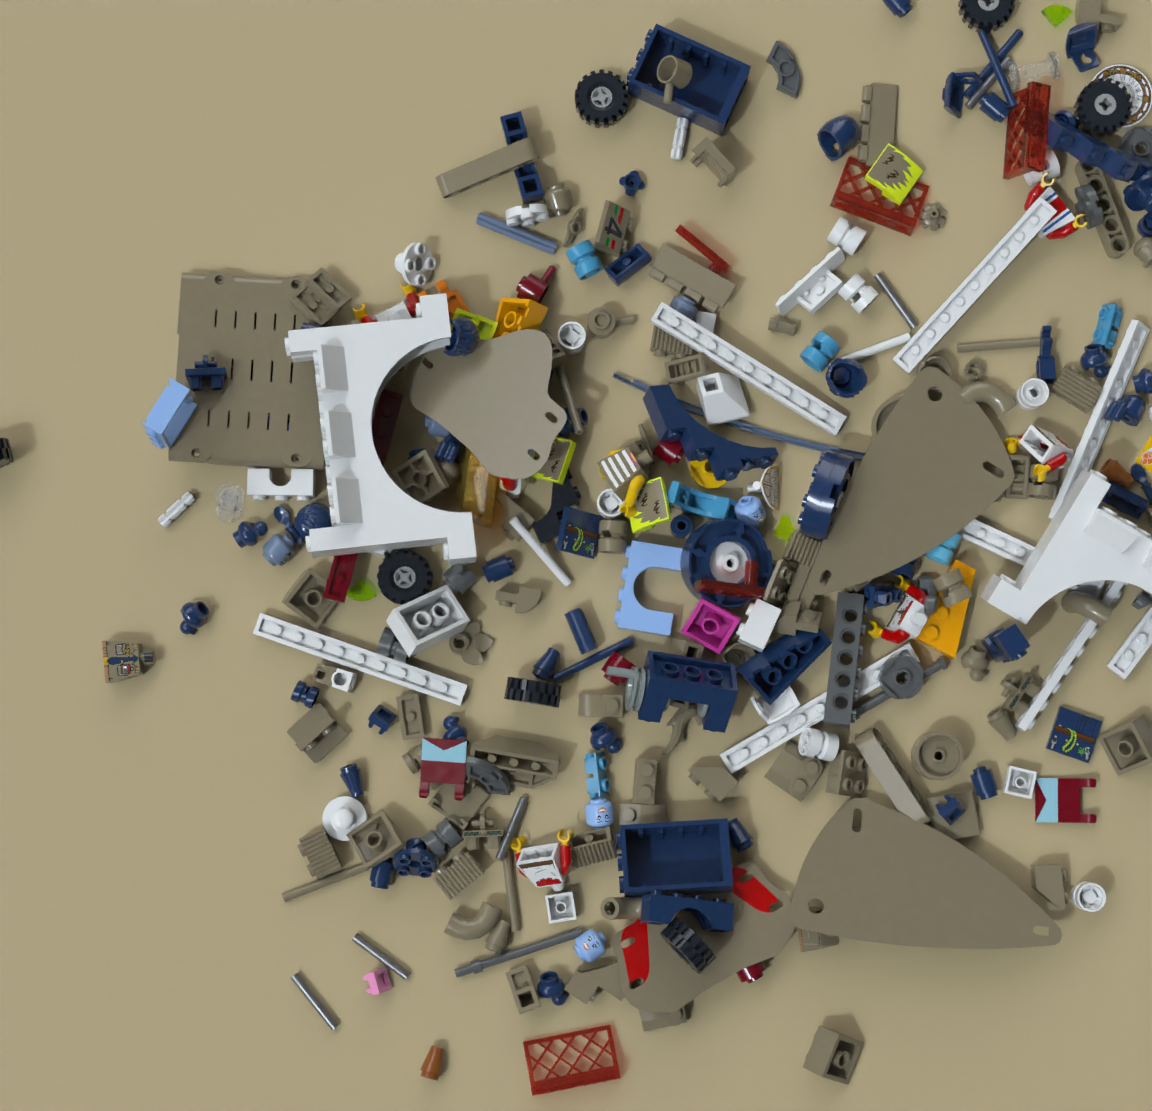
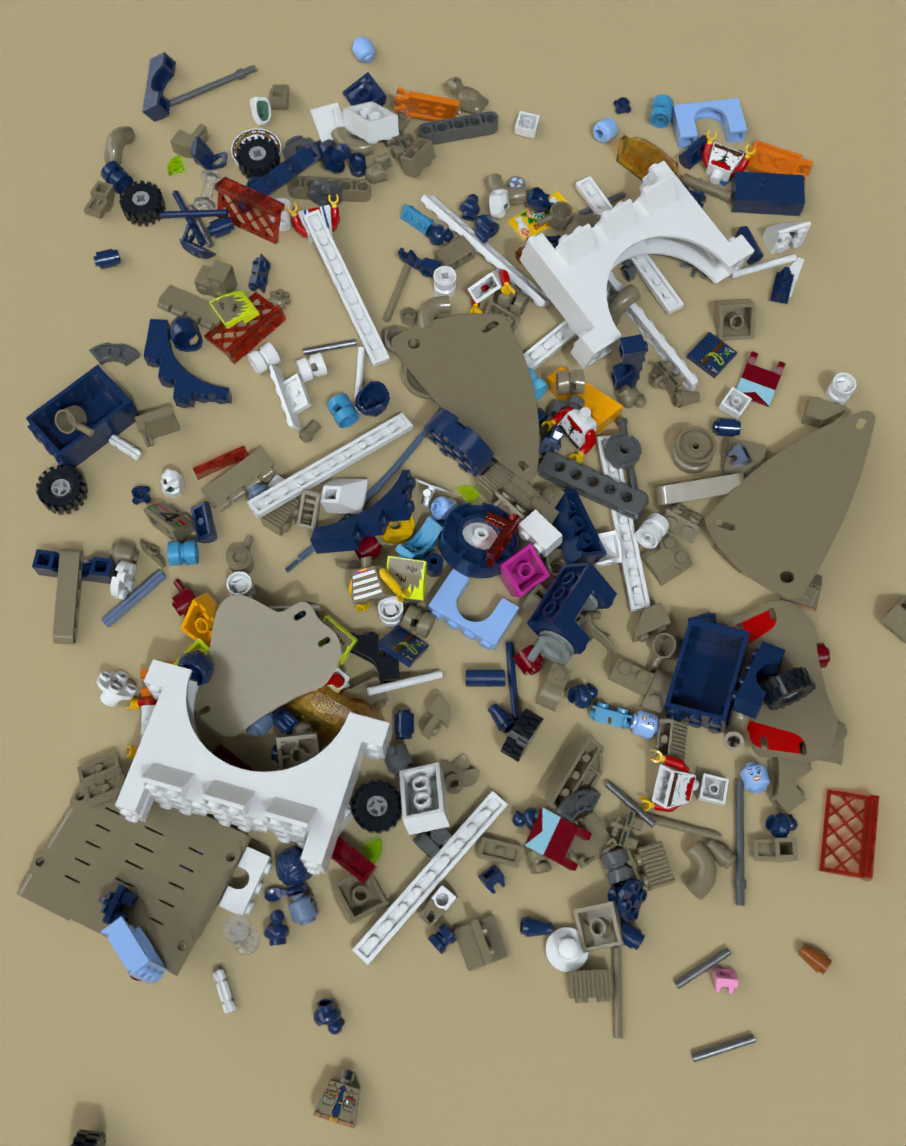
camera: 70 degrees left, 15 degrees down
none -> dark blue arch [143,319,232,408]
none -> white rock [160,469,185,498]
none -> dark tan brick [194,260,238,298]
none -> dark blue hinge [248,254,271,293]
none -> dark tan piece [648,633,683,672]

